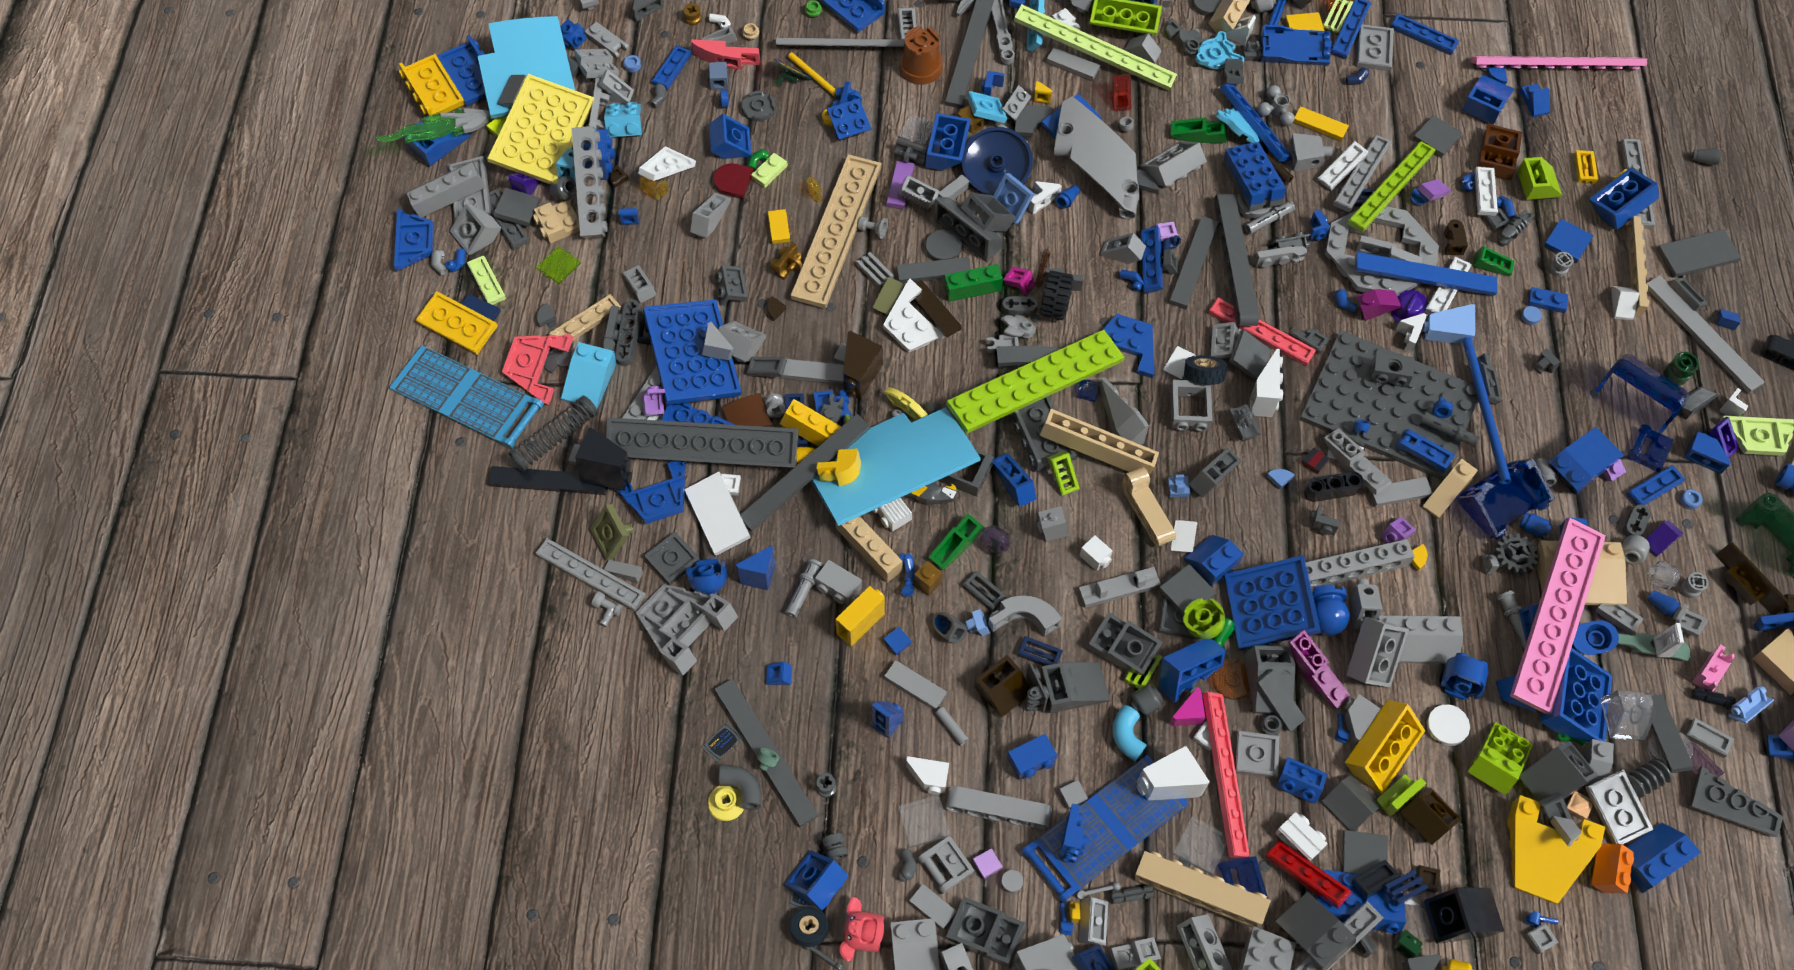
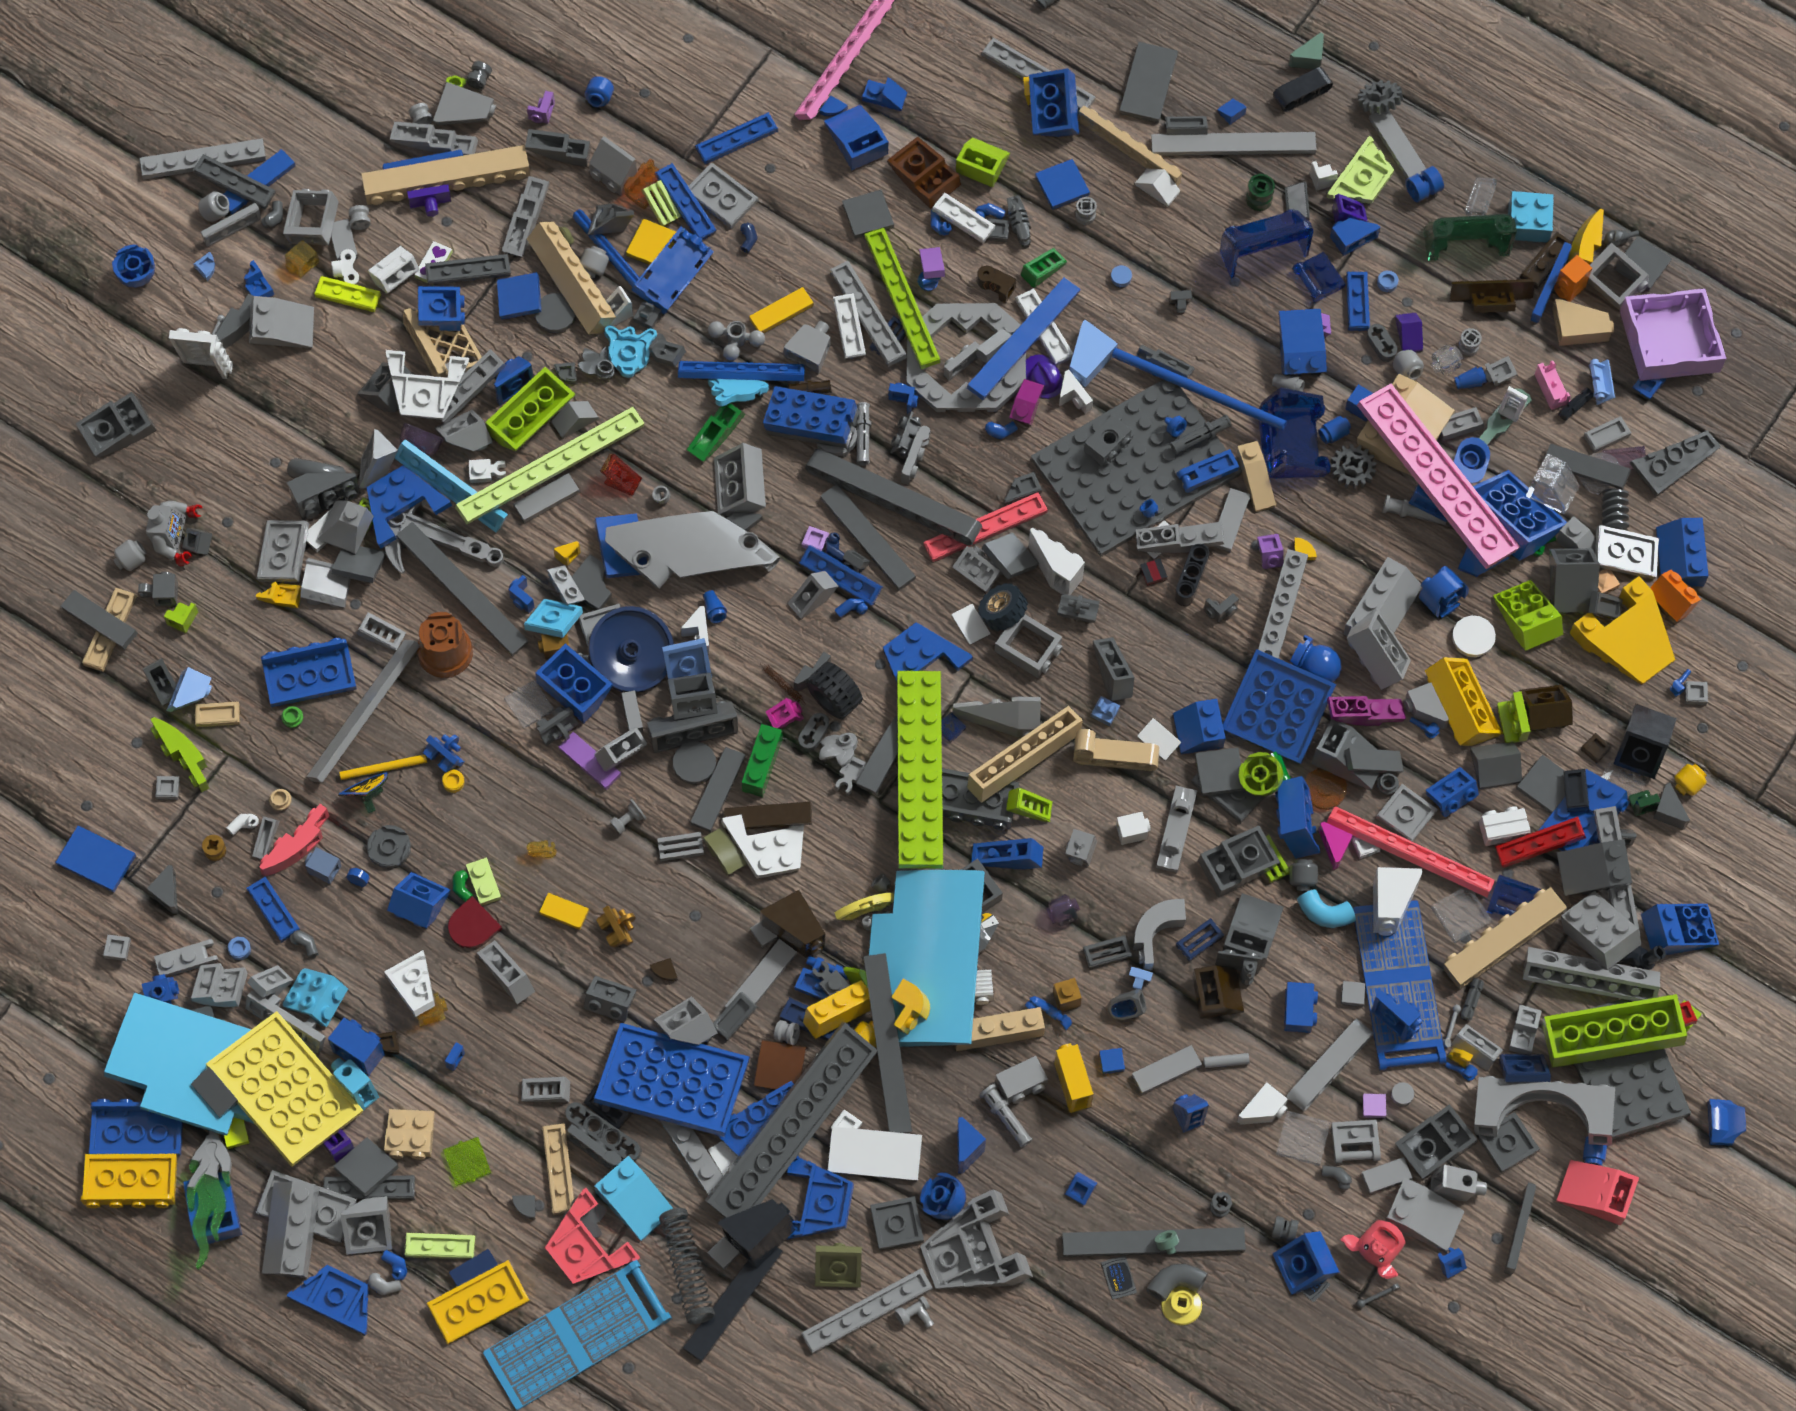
camera: 60 degrees left, 5 degrees up
dark grey head [550,176,577,201] -> none
light grey brick [572,126,608,239] -> none
light grey piece [604,560,643,584] -> none
medium lavender bracket [642,386,665,416] -> none
light grey slope [702,322,734,360] -> none
black bush [789,907,829,947] -> none
tan plate [791,154,882,309] -> none
blue hinge [827,98,872,140] -> none
green slope [929,514,985,570] -> none
medium blue tile [1266,469,1295,489] -> none
light grey torso [1351,579,1382,629] -> none
dark blue tile [1382,869,1429,907] -> none
light grey tile [1482,554,1499,575] -> none
blue plate [1528,287,1568,313] -> none
light grey tile [1550,816,1582,846] -> none
yellow tile [1574,150,1598,184] -> none

